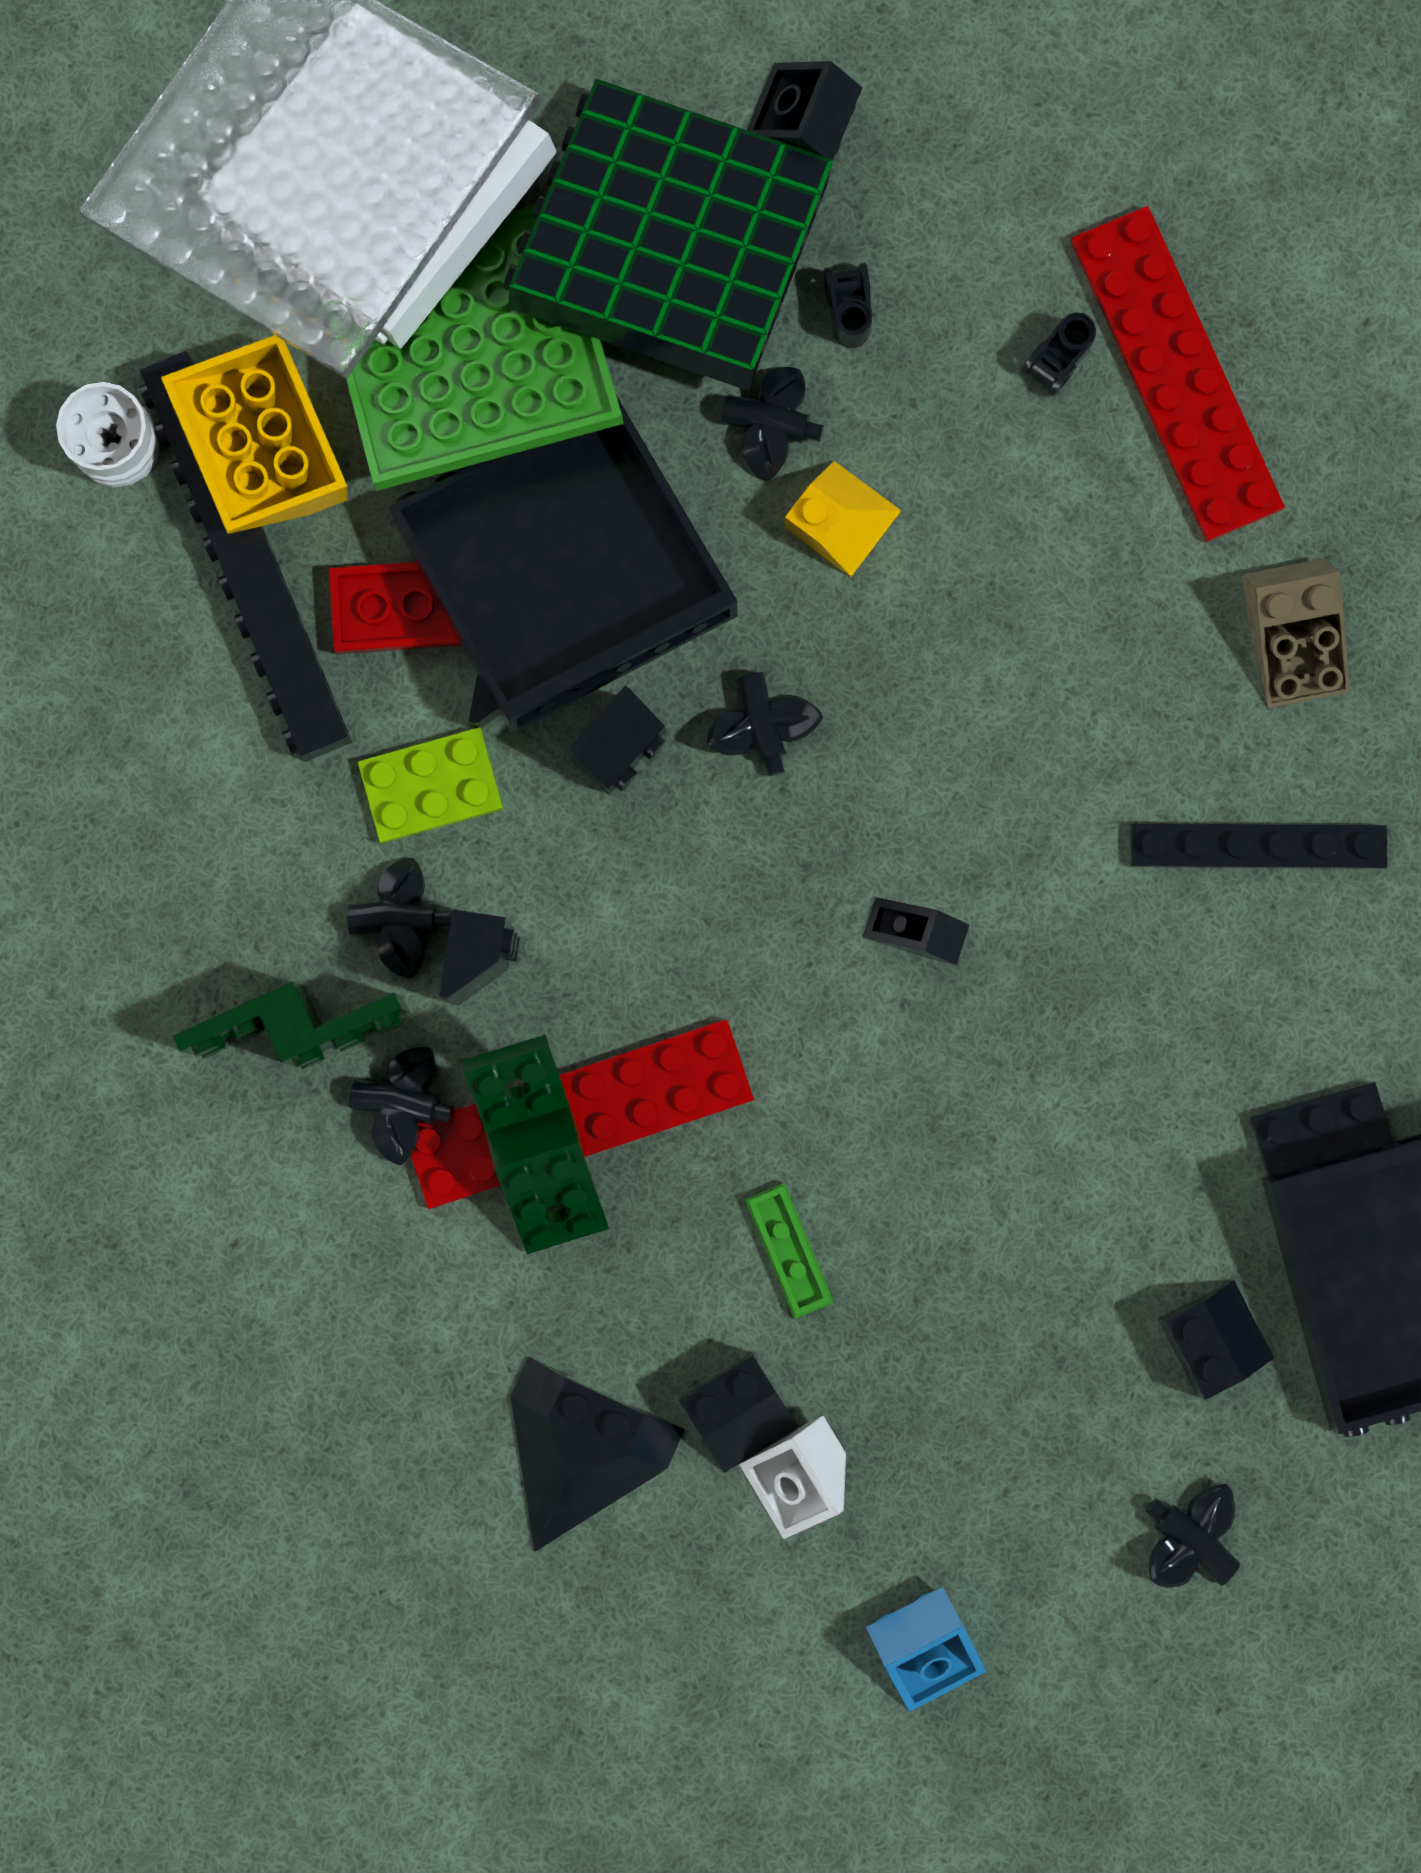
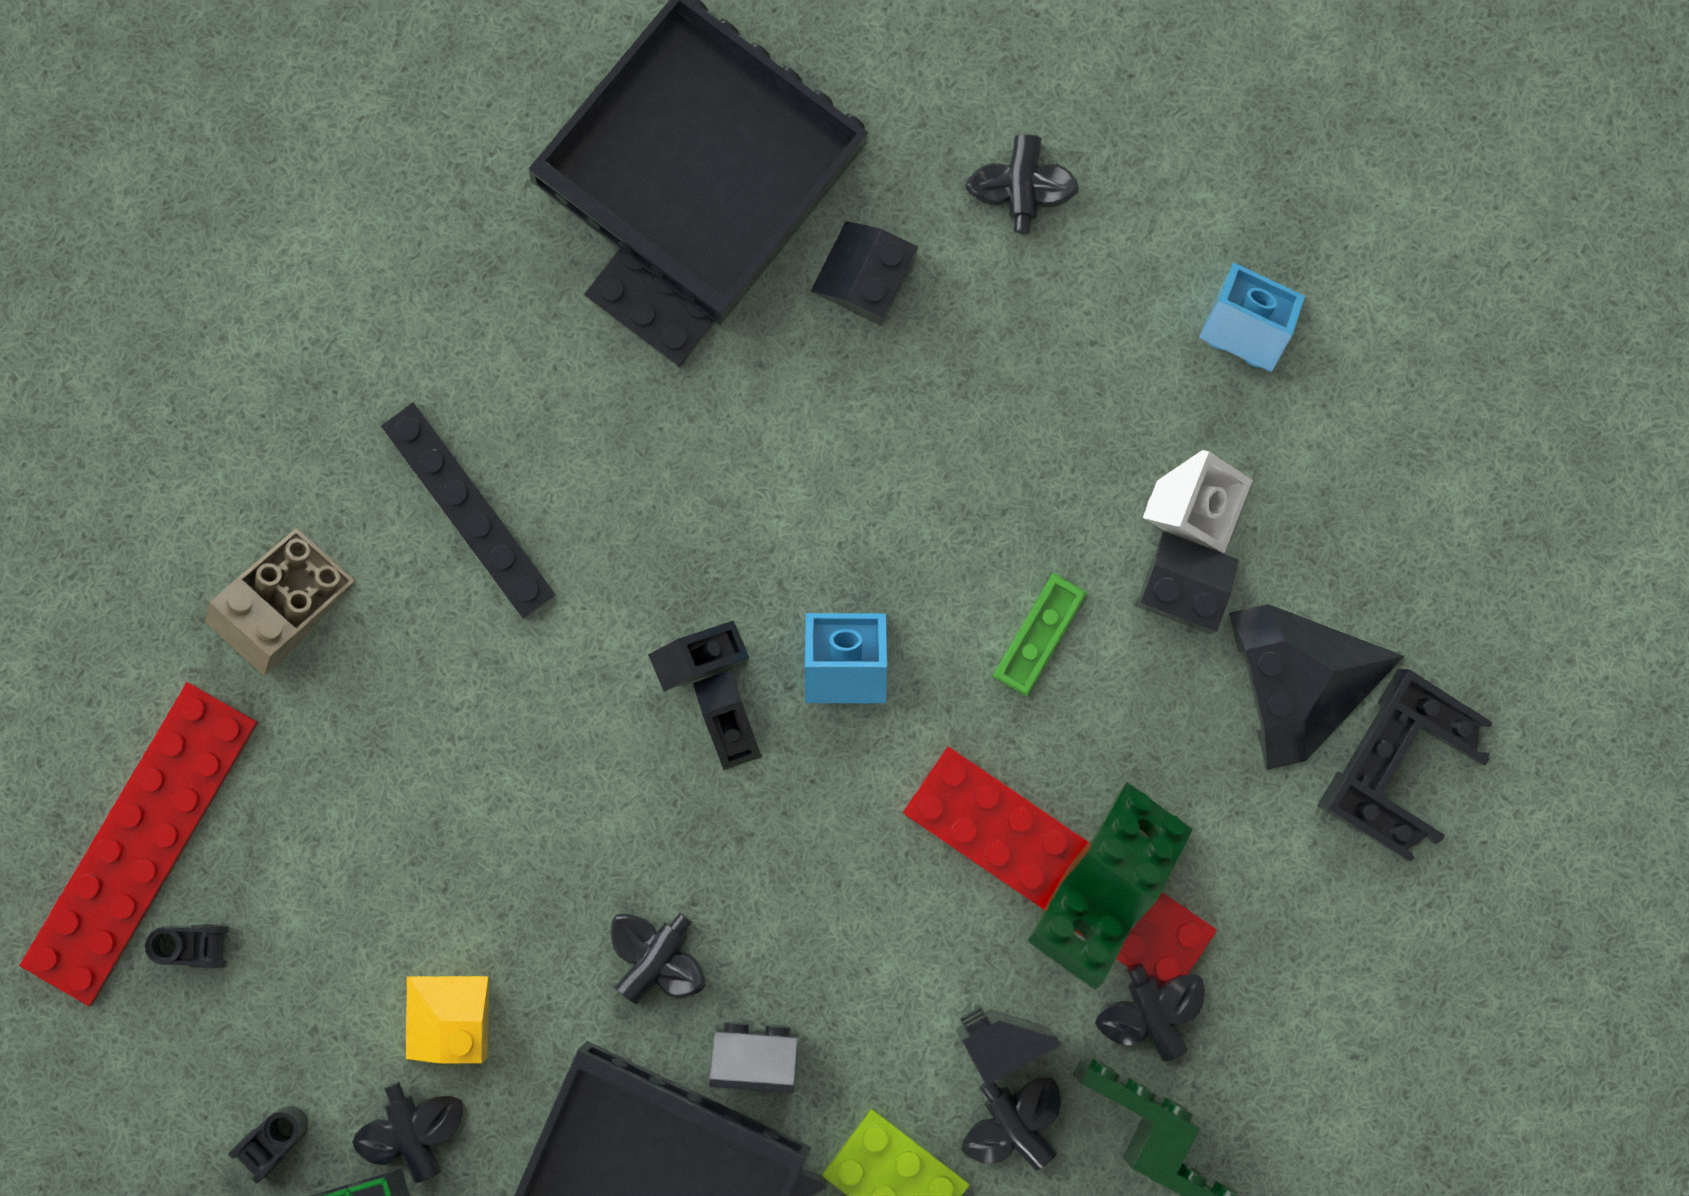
camera: 130 degrees left, 0 degrees up
none -> black slope [648,620,749,692]
none -> dark azure slope [805,613,887,704]
none -> black wedge [1317,668,1492,861]

